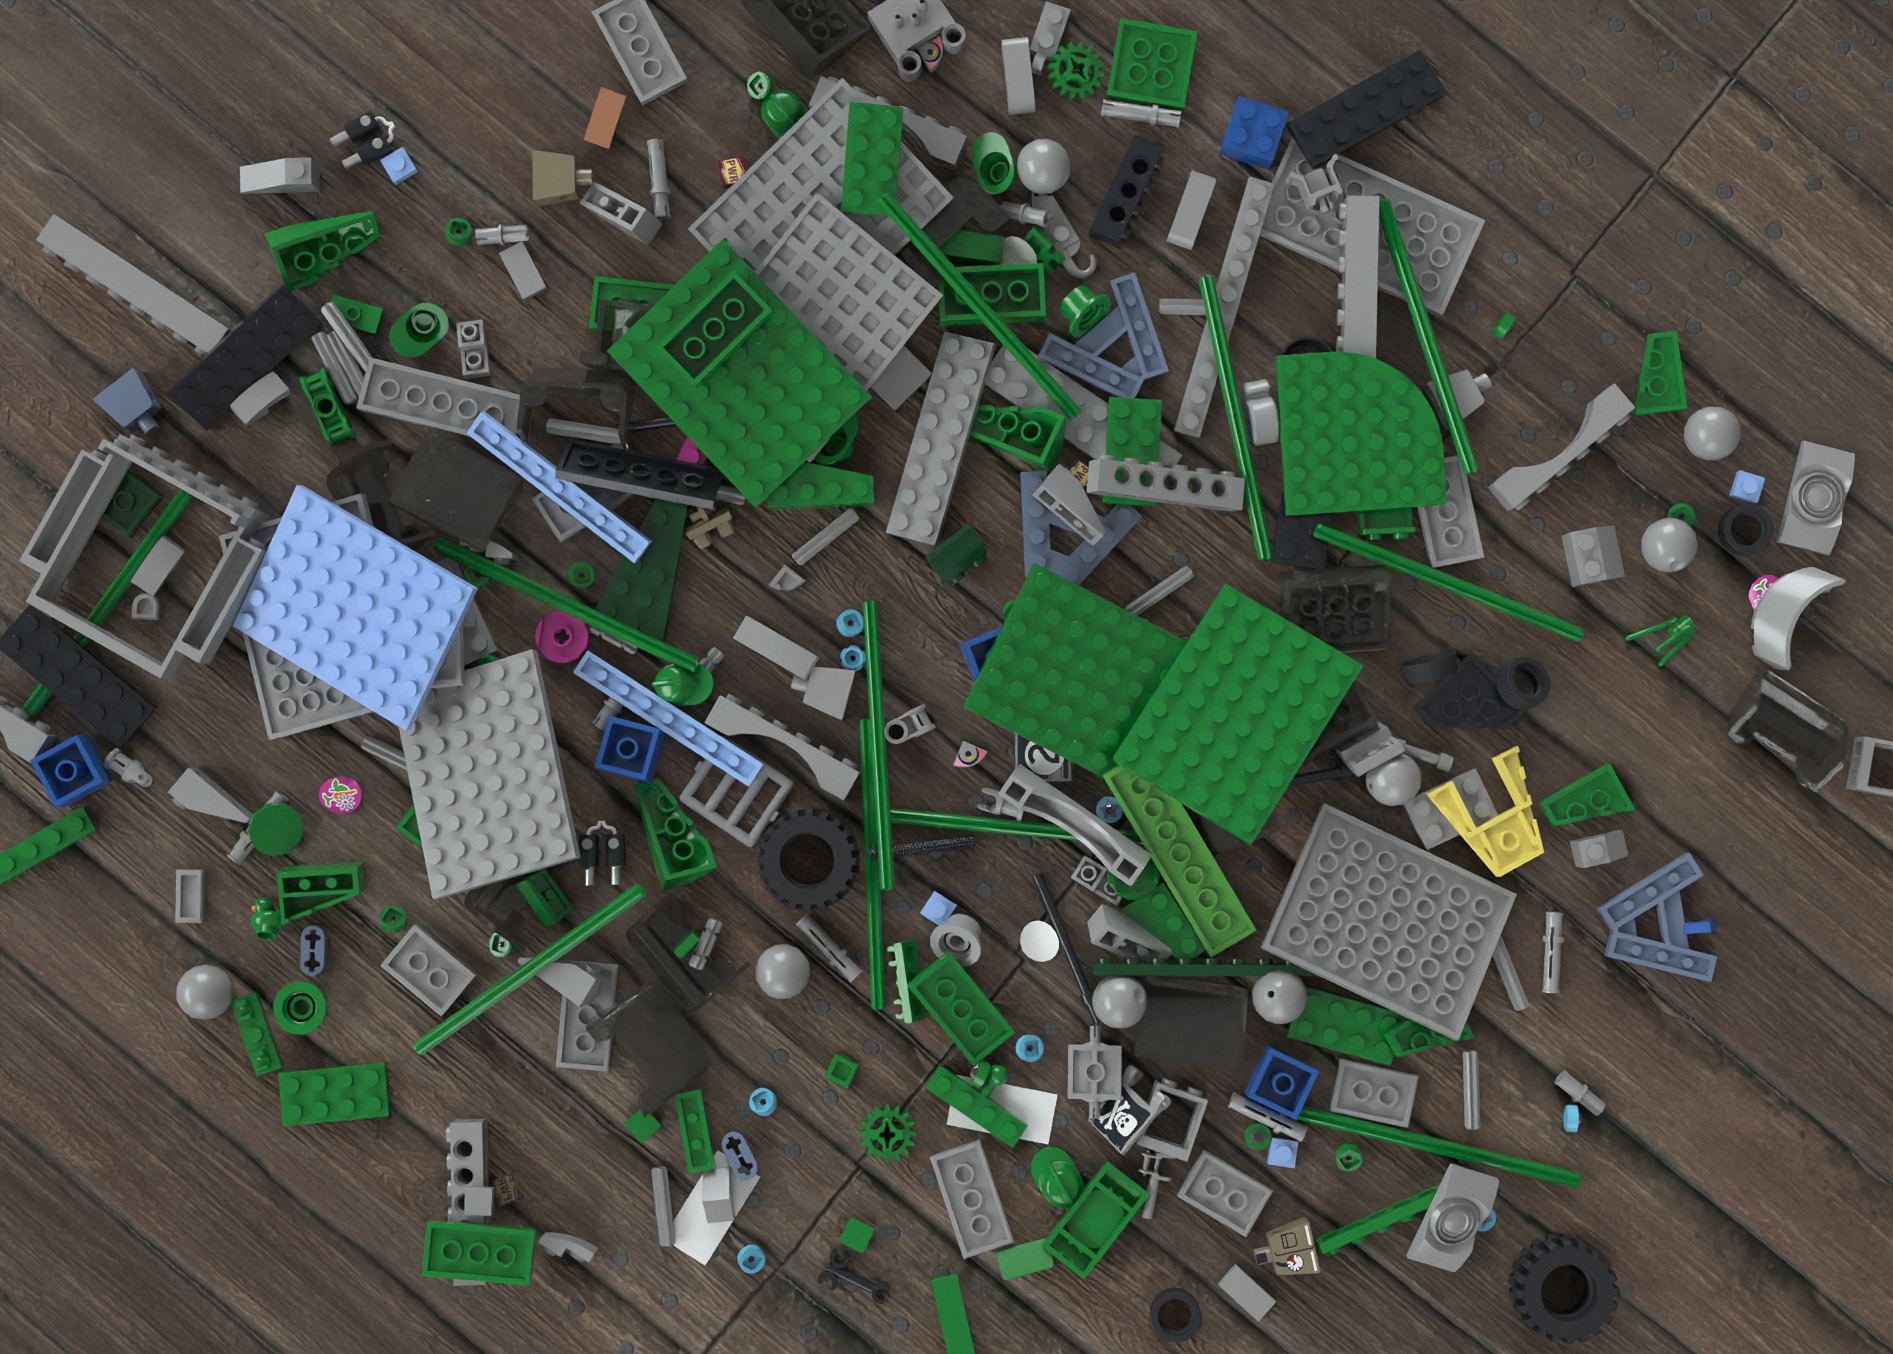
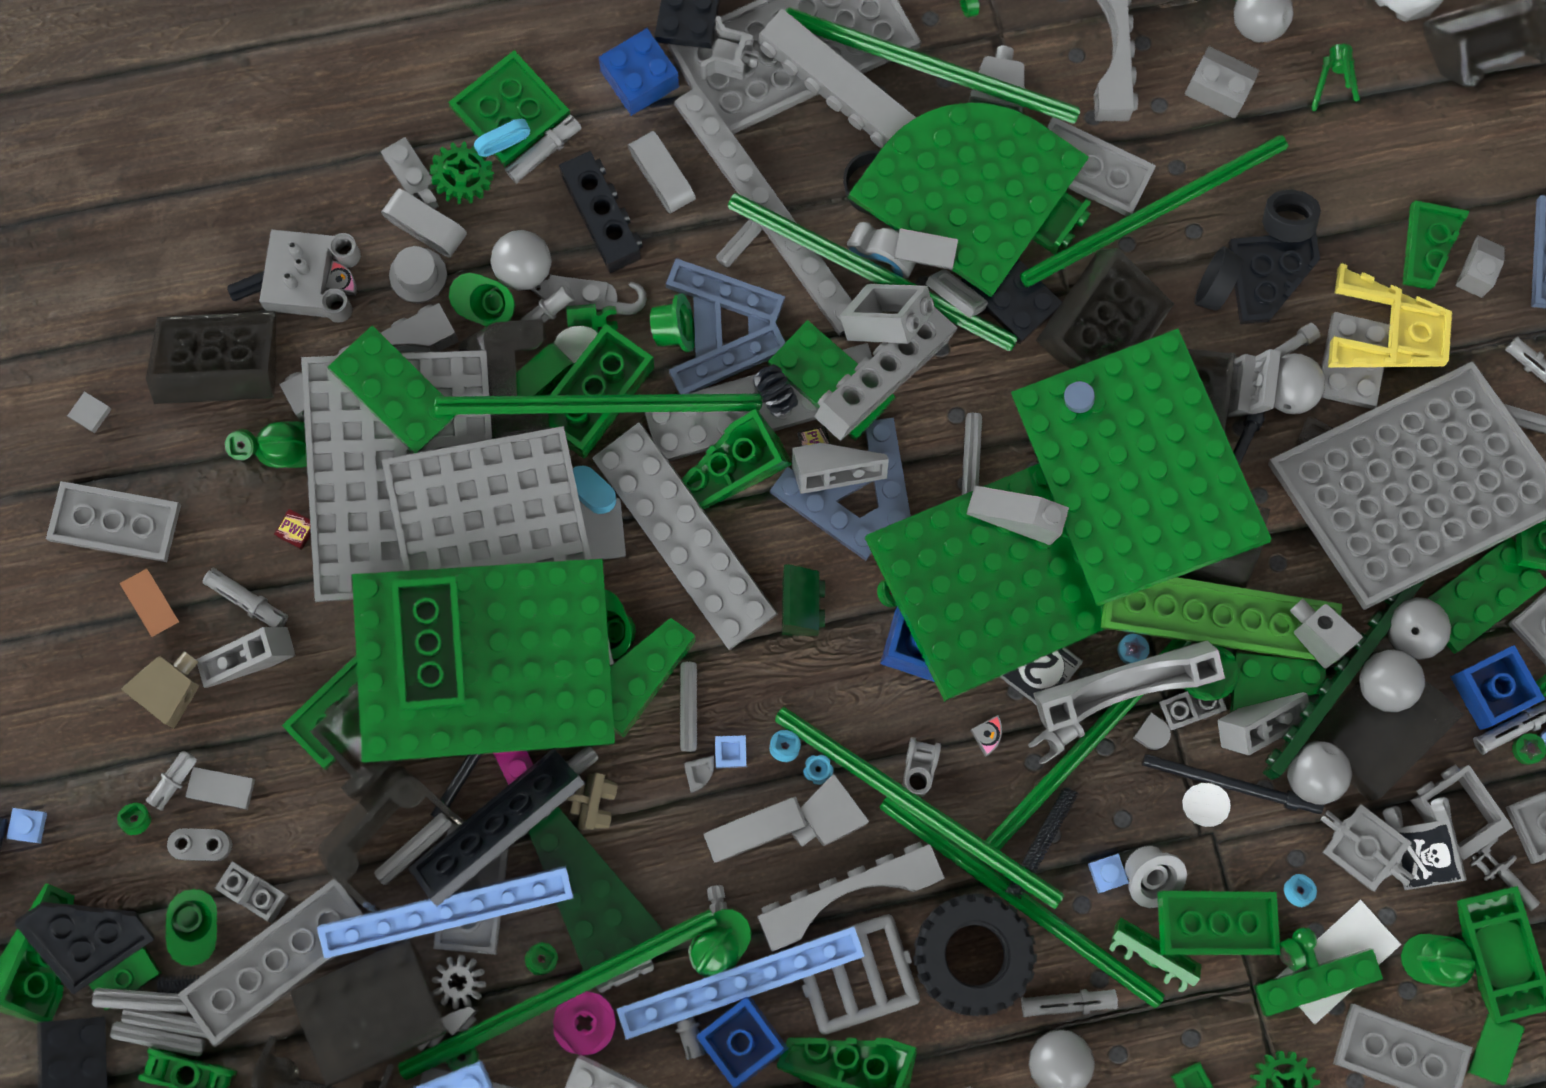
camera: 60 degrees left, 10 degrees down
none -> black plate [15,902,154,995]
none -> light grey plate [167,828,232,861]
none -> light grey piece [389,246,448,303]
none -> light grey gear [432,955,486,1009]
none -> medium azure tile [474,119,530,157]
none -> medium azure tile [573,466,616,514]
none -> light blue plate [715,735,747,768]
none -> black gear [753,364,798,417]
none -> light grey window [840,284,935,344]
none -> light grey tile [894,228,958,270]
none -> light grey tile [926,269,988,318]
none -> light grey slope [966,486,1069,545]
none -> sand blue tile [1064,381,1095,413]
none -> light grey tile [1133,713,1171,750]
none -> light grey torso [1289,599,1363,669]
none -> light grey piece [1359,650,1425,712]

